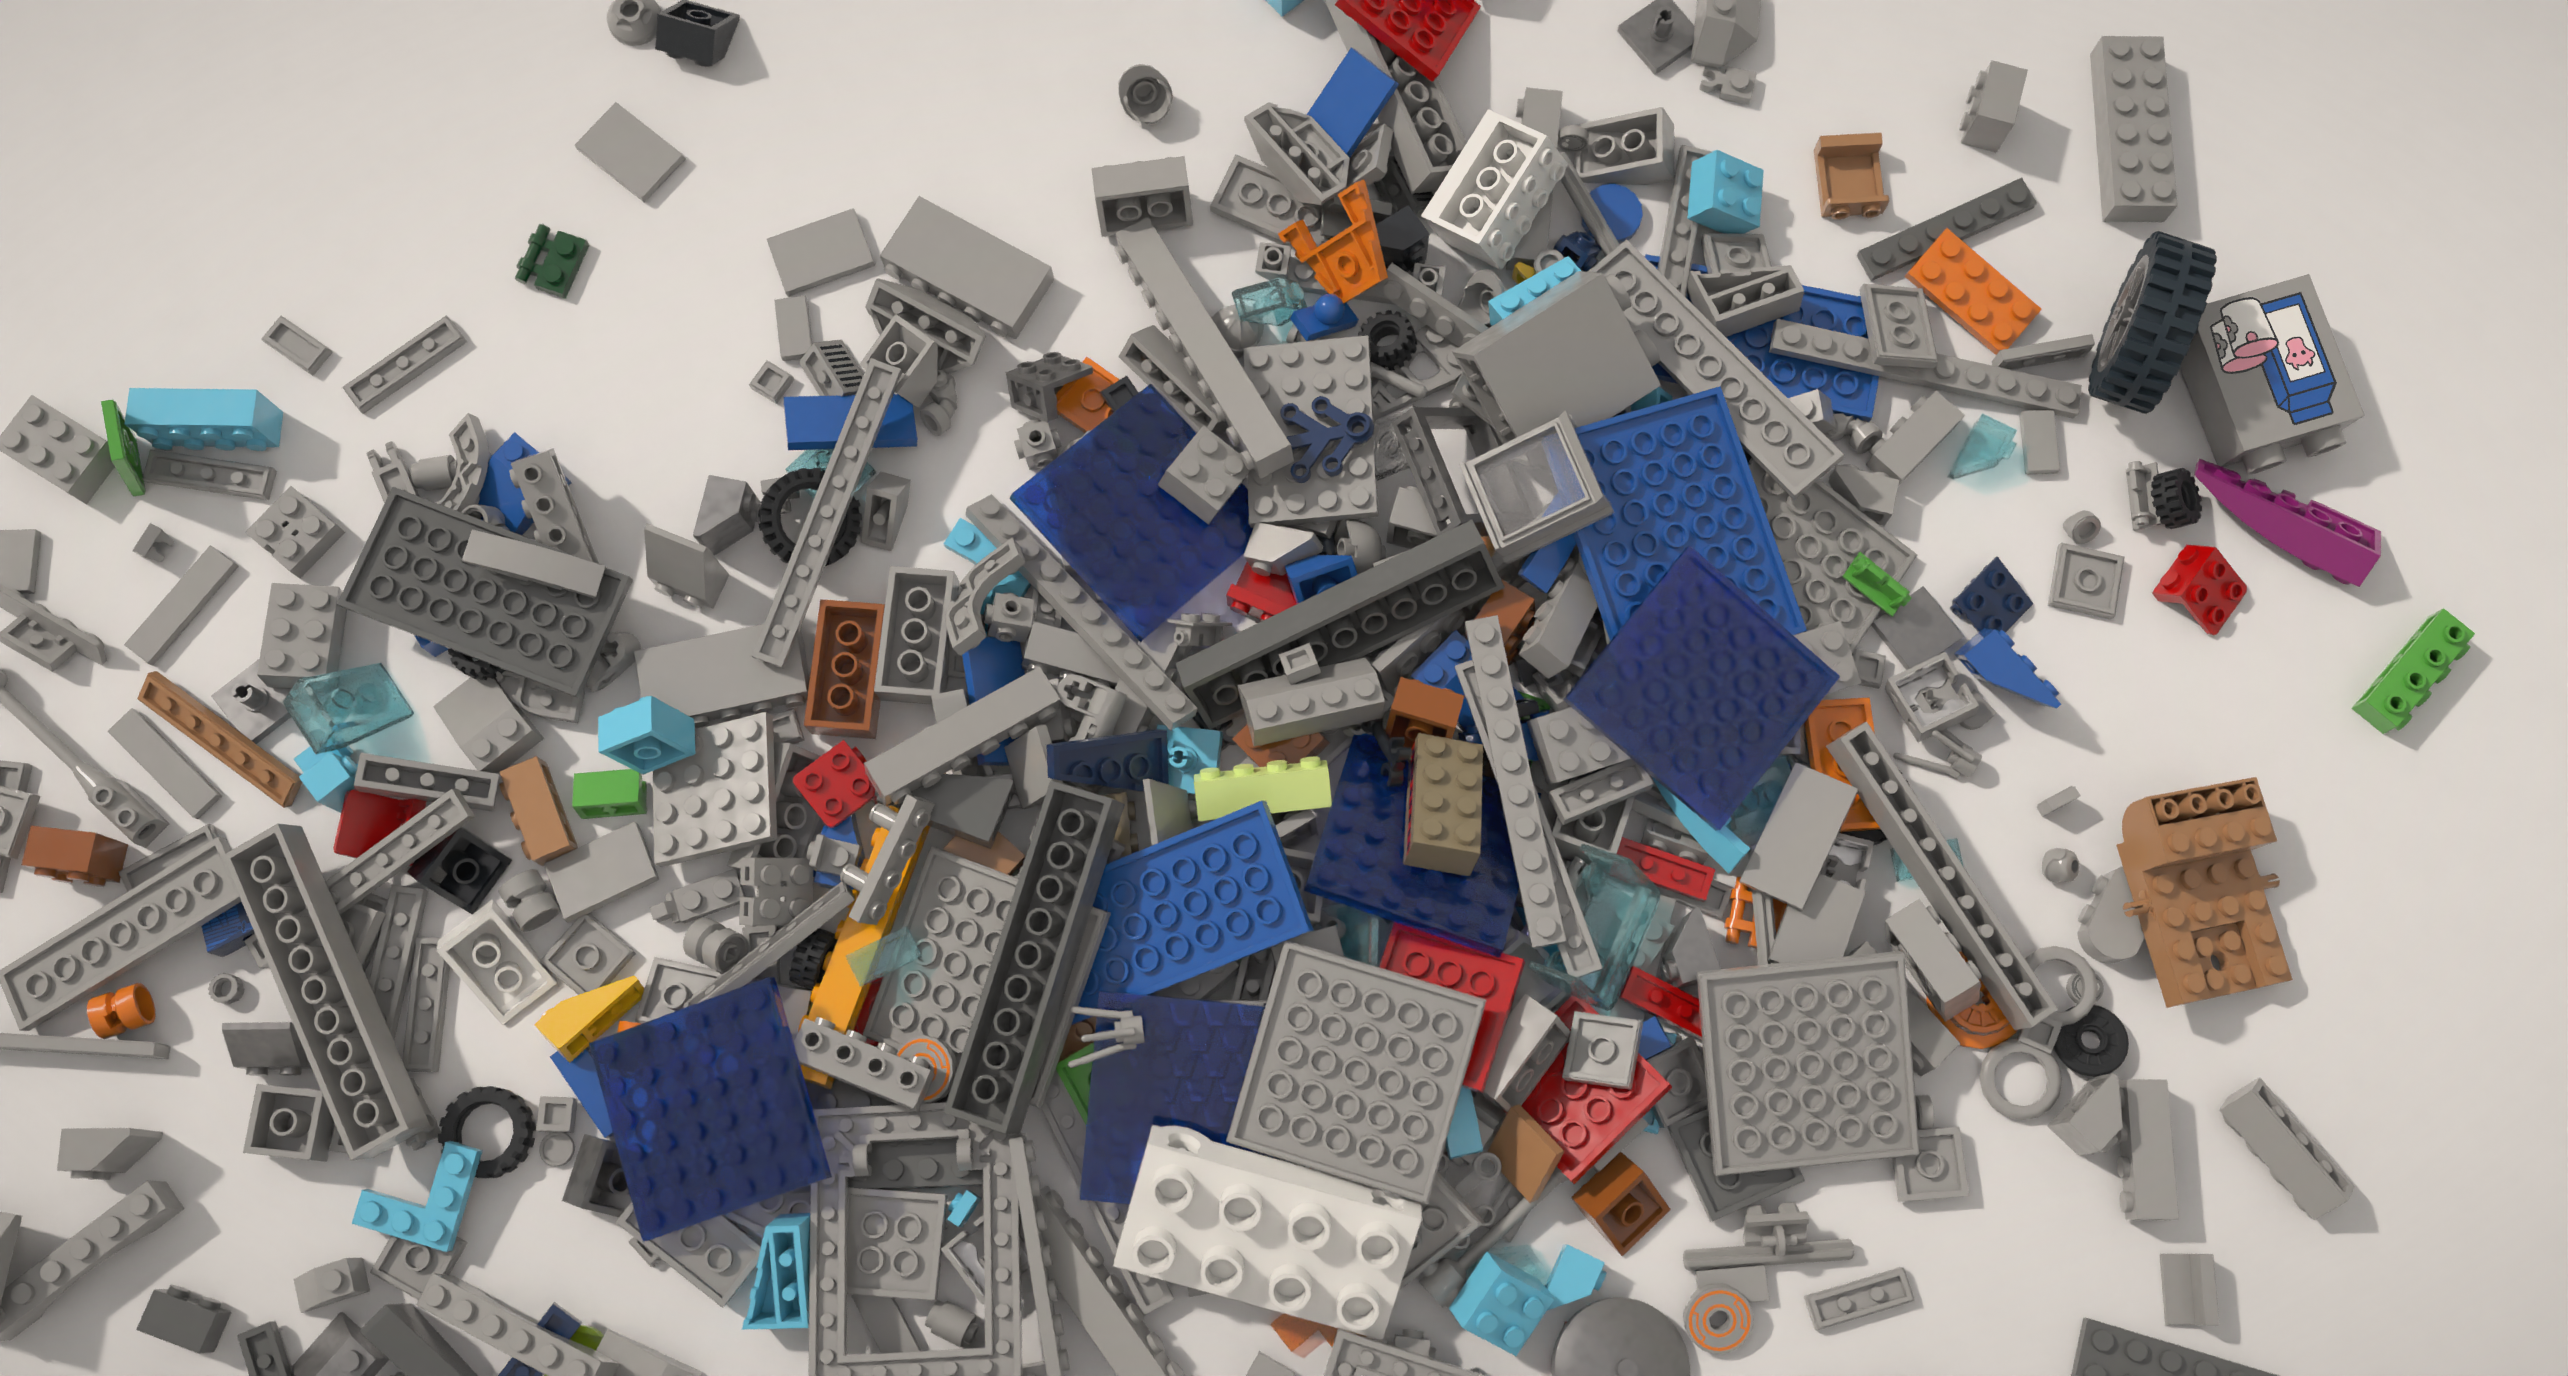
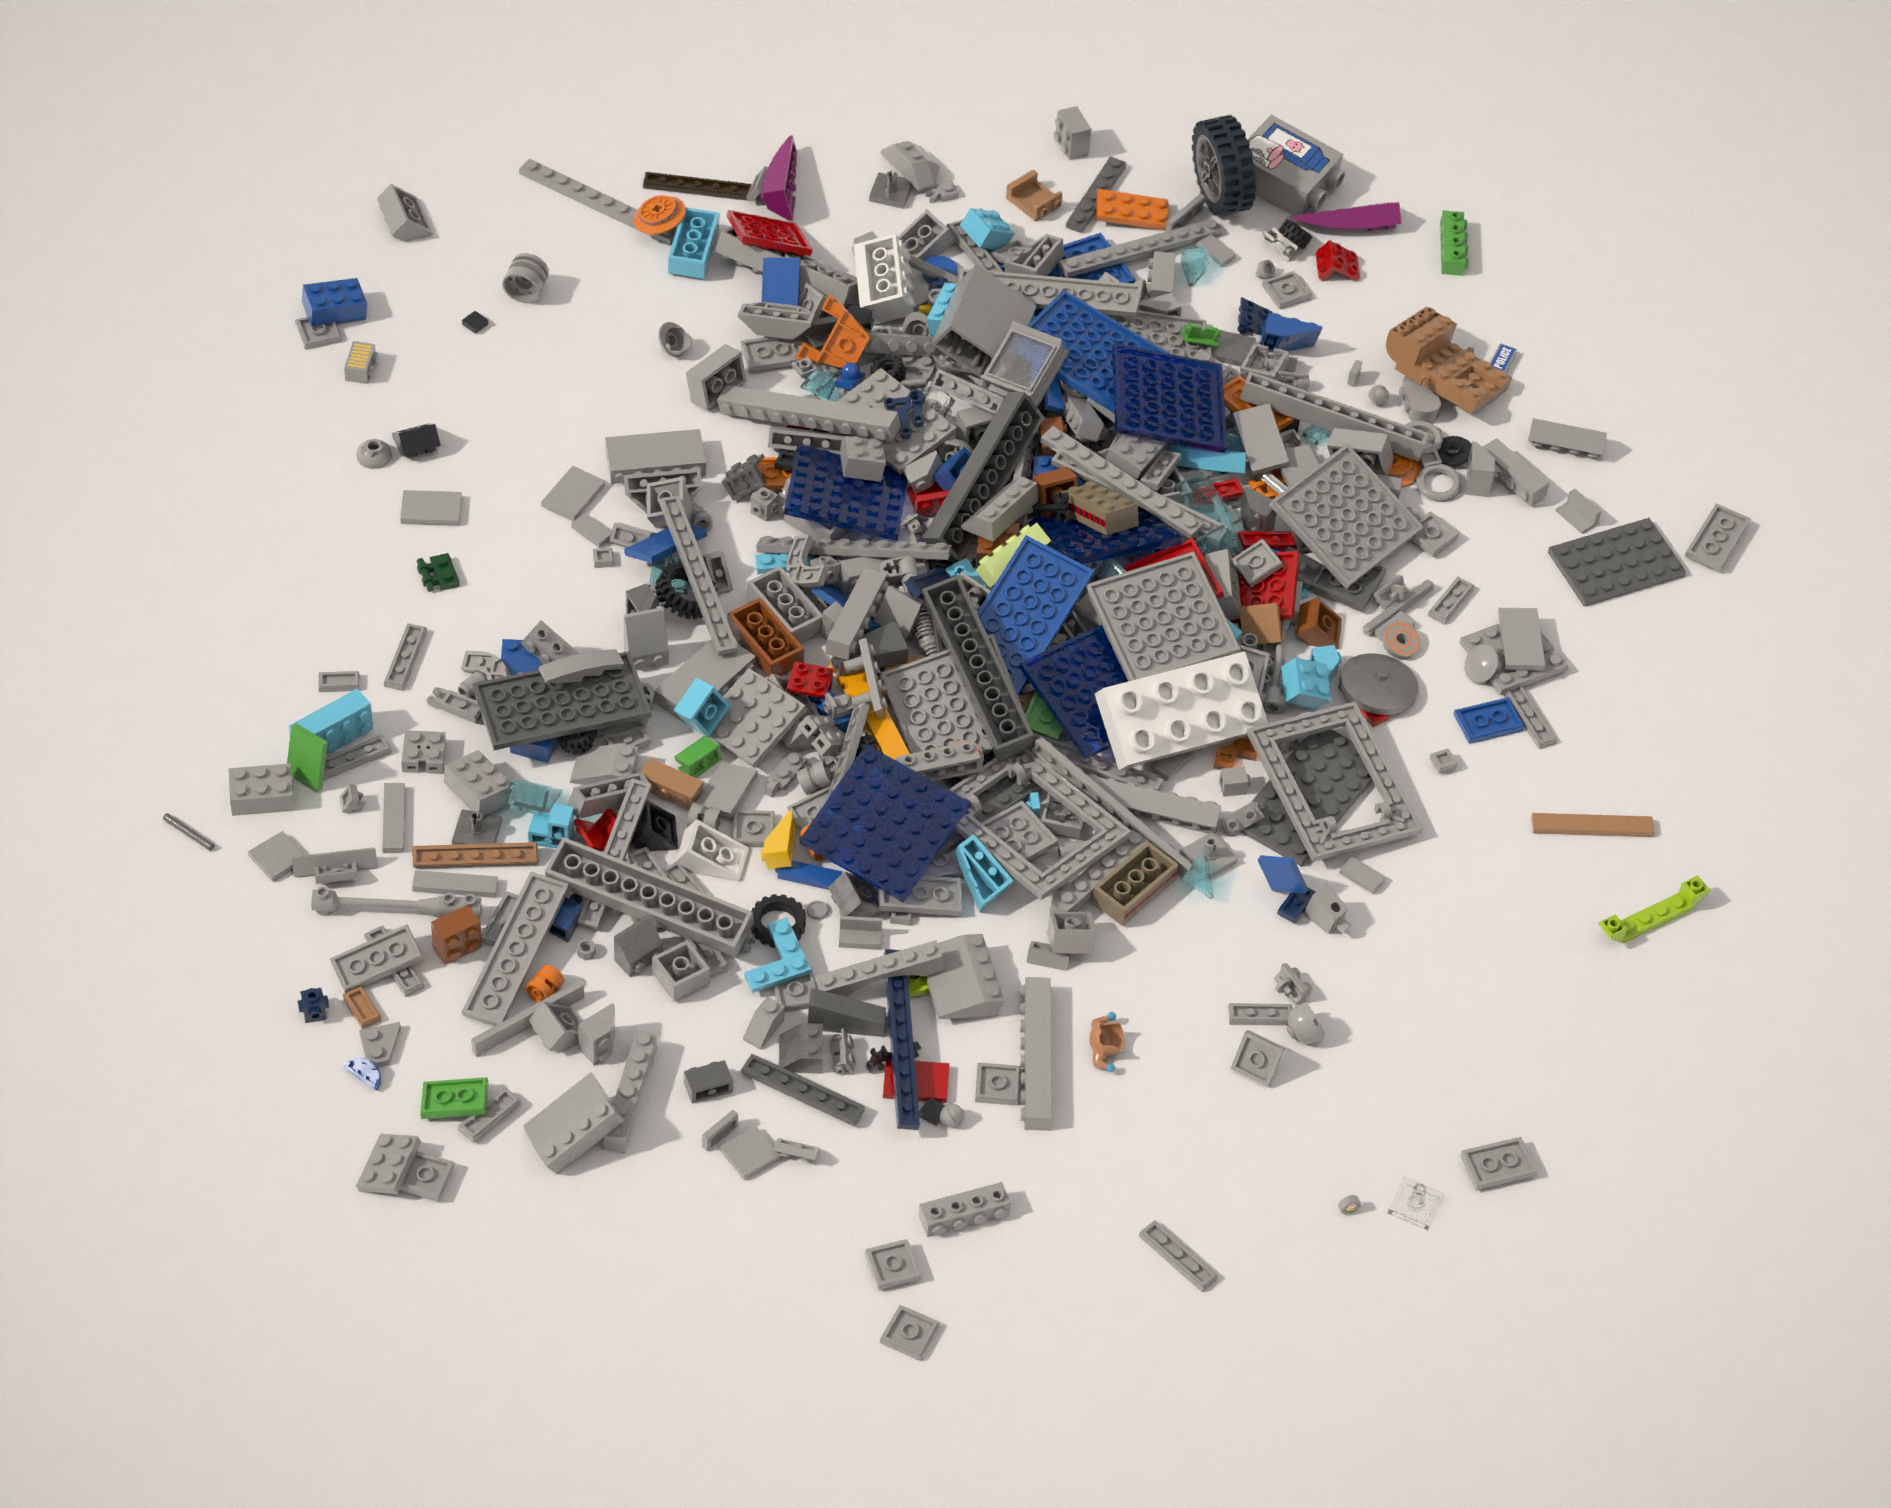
camera: 45 degrees left, 25 degrees down
light grey plate [536,1096,578,1133] -> none
clear light blue tile [845,926,922,987] -> none
light grey plant [1068,1006,1145,1068] -> none
light grey plate [1279,643,1321,684] -> none
light grey tile [1860,284,1938,369] -> none
light grey brick [2090,36,2177,222] -> none
none -> light grey slope [528,1002,581,1052]
none -> light grey panel [839,916,882,950]
none -> tile [1490,343,1517,372]

